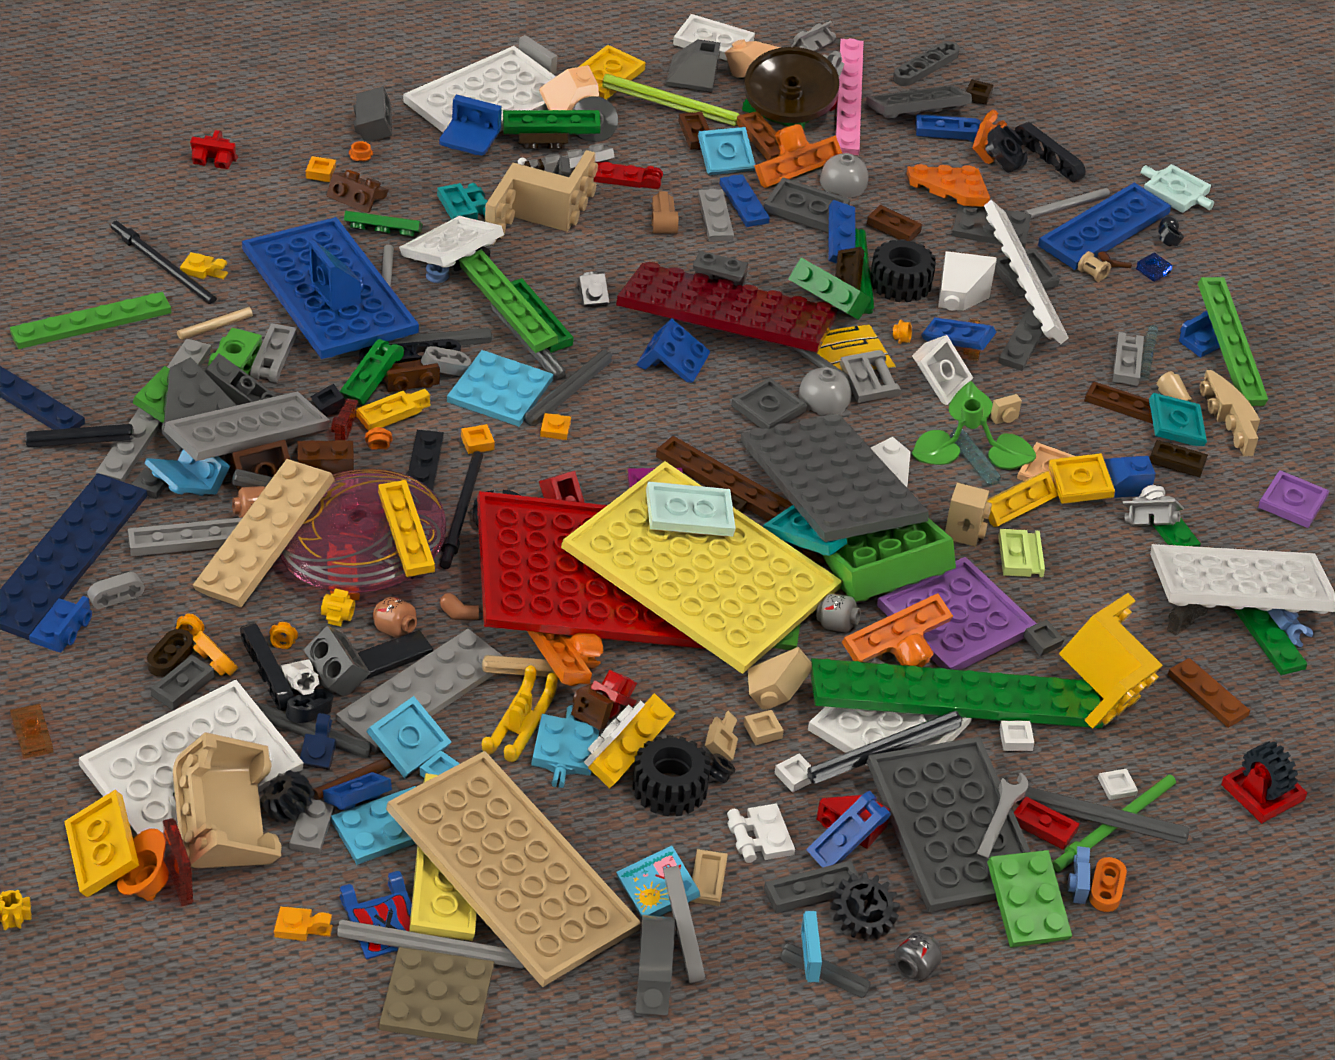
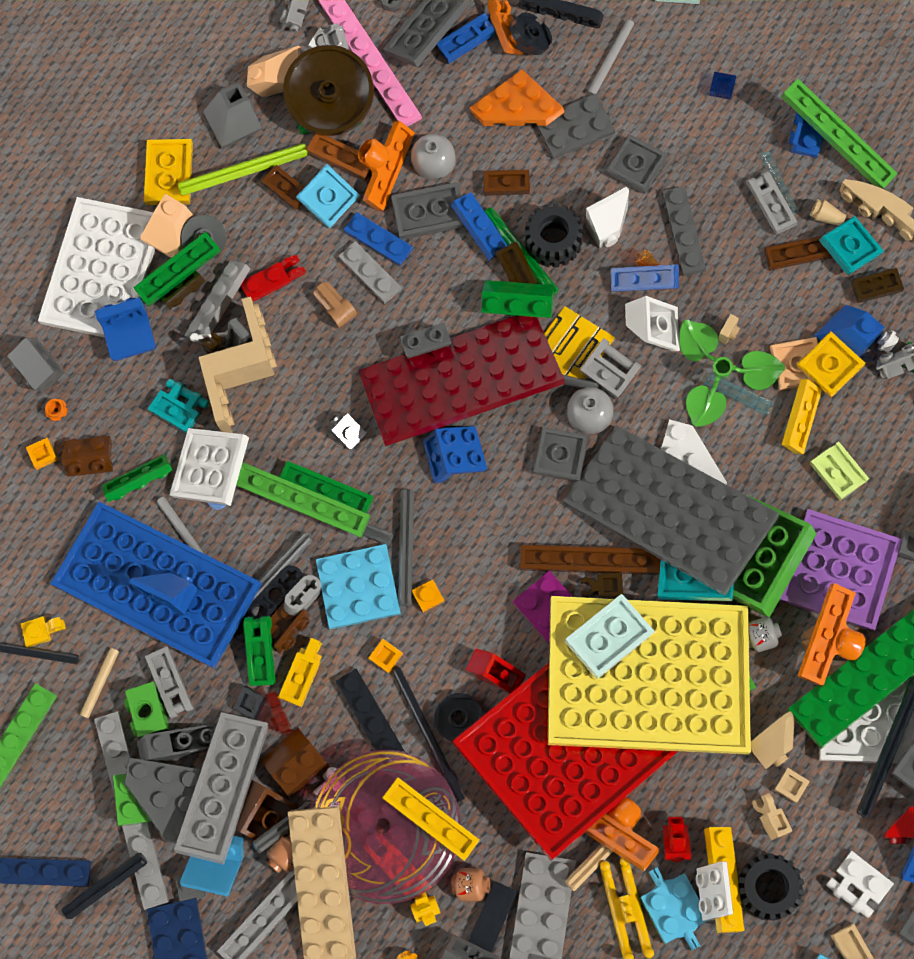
camera: 20 degrees left, 30 degrees up
orange plate [365,427,393,450] -> none
nougat arm [439,593,479,620] -> none
light grey tile [519,35,557,75] -> none
reddish brown bracket [571,683,614,730] -> none
white plate [673,14,755,61] -> none
black bush [710,753,735,783] -> none
white plate [775,754,811,792] -> none
light orange plate [893,320,912,344] -> none
tan brick [945,483,992,547] -> none
white plate [984,200,1069,344] -> none
blue plate [1038,183,1171,270] -> none
tan bush [1078,251,1111,282] -> none
reddish brown hand [1098,251,1132,268] -> none
black plate [1158,216,1184,246] -> none

